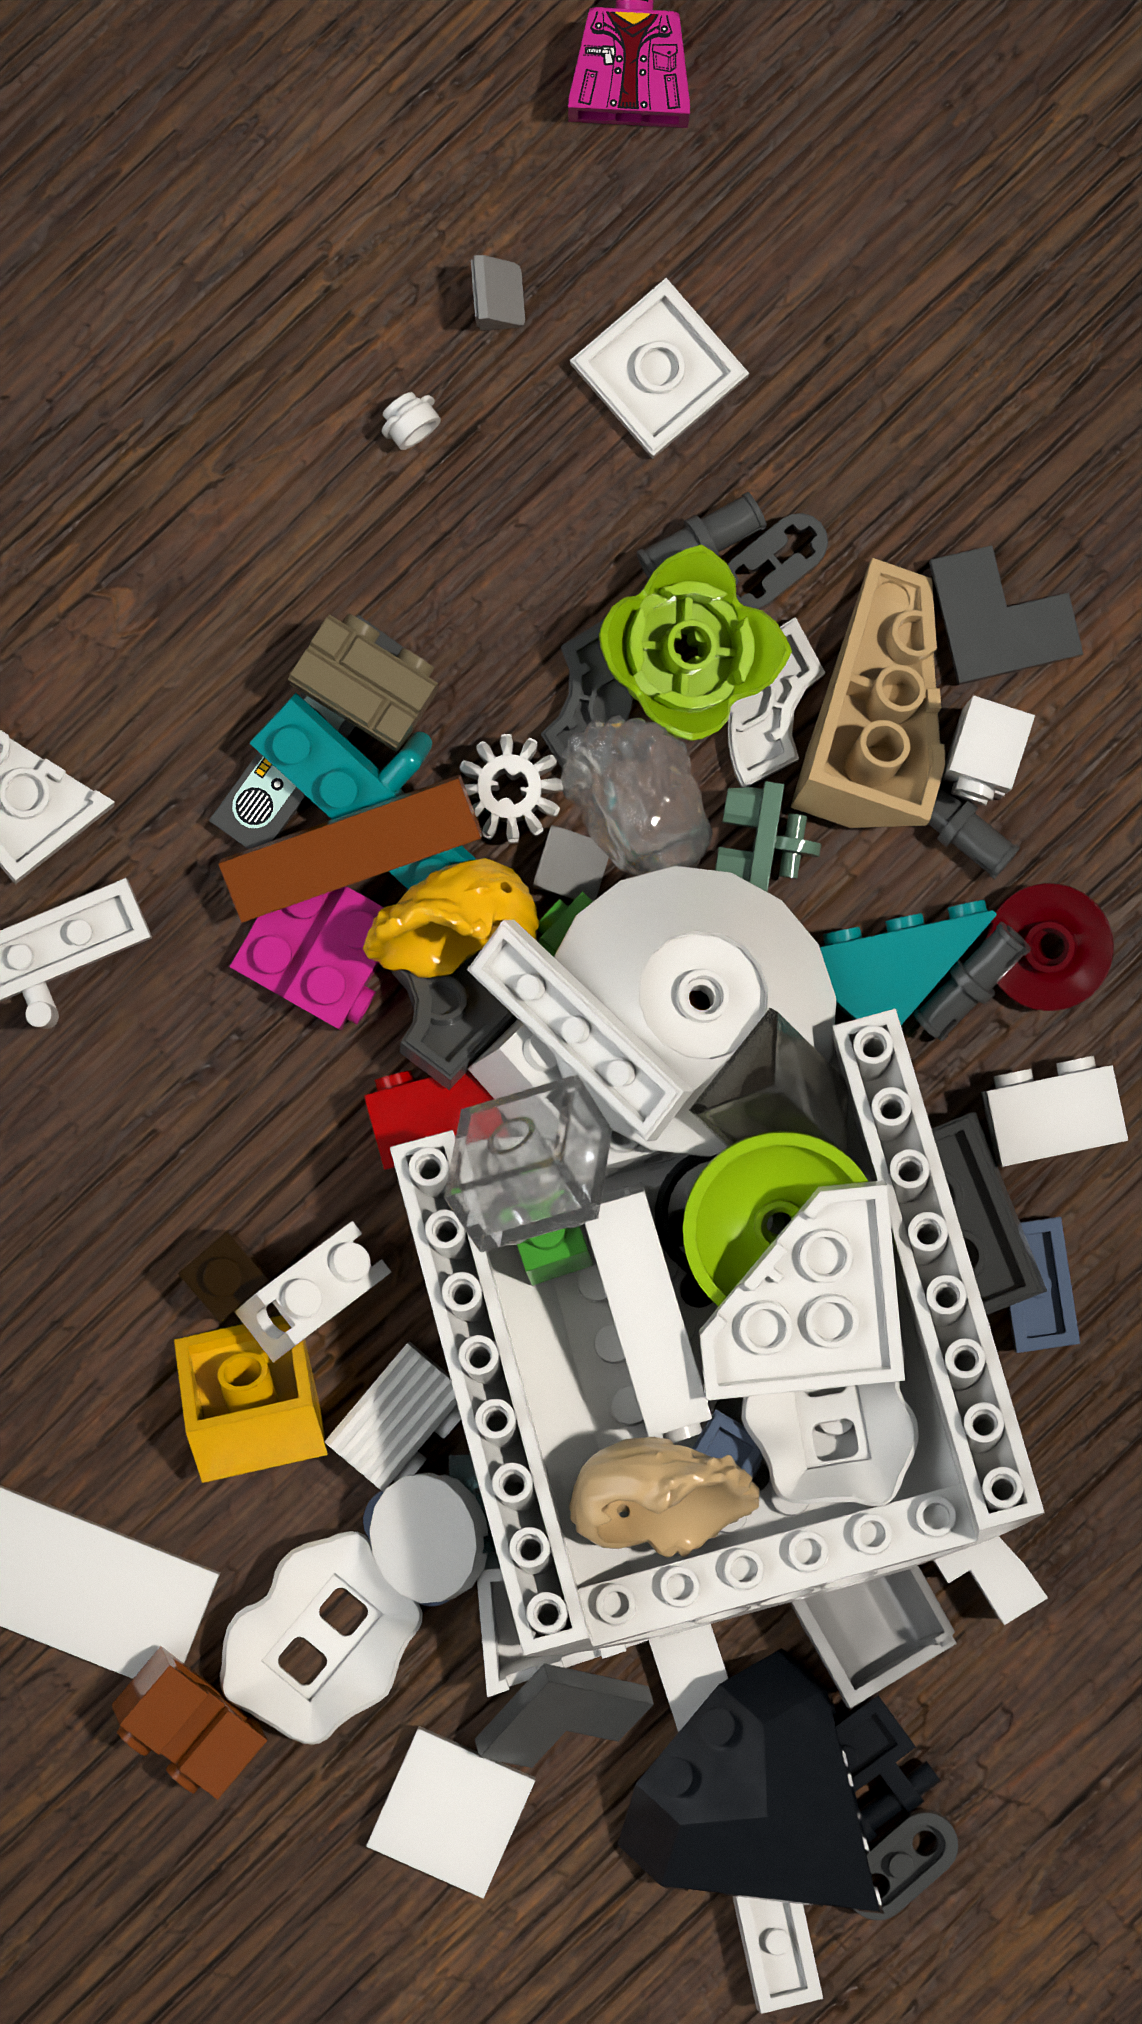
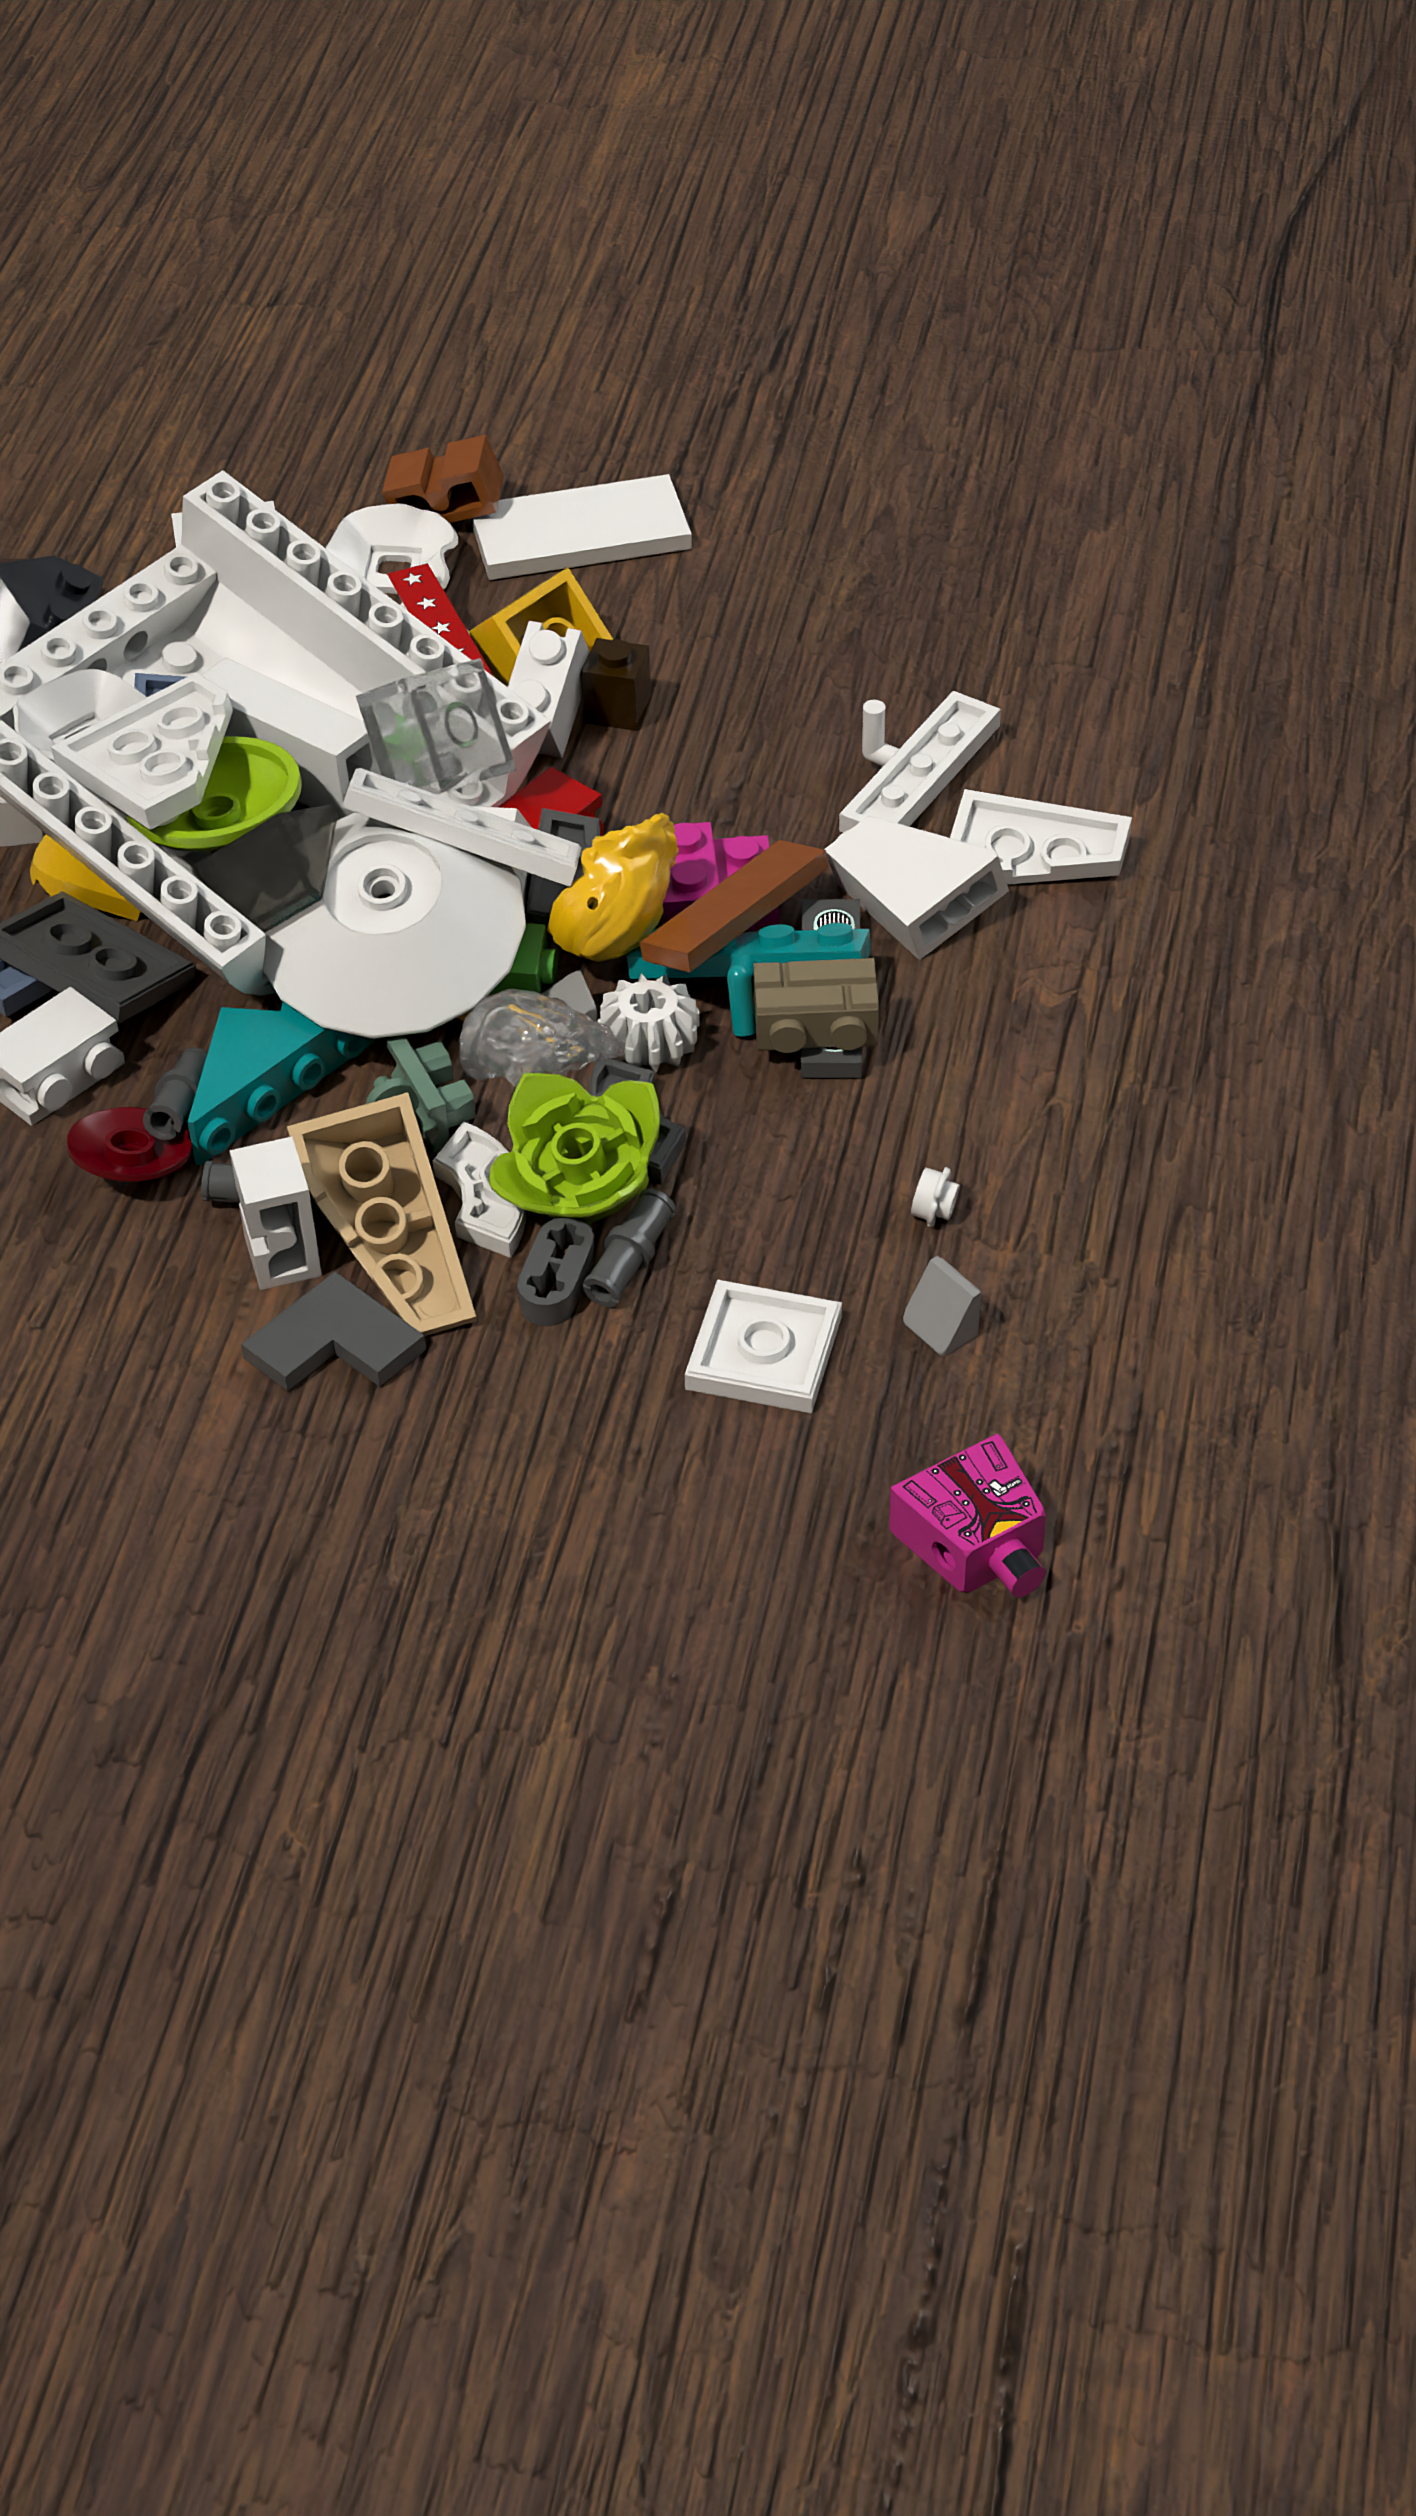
camera: 145 degrees right, 40 degrees down
tan piece [569,1437,760,1558] -> none
none -> red sticker [387,563,494,677]
none -> white slope [824,815,1009,961]

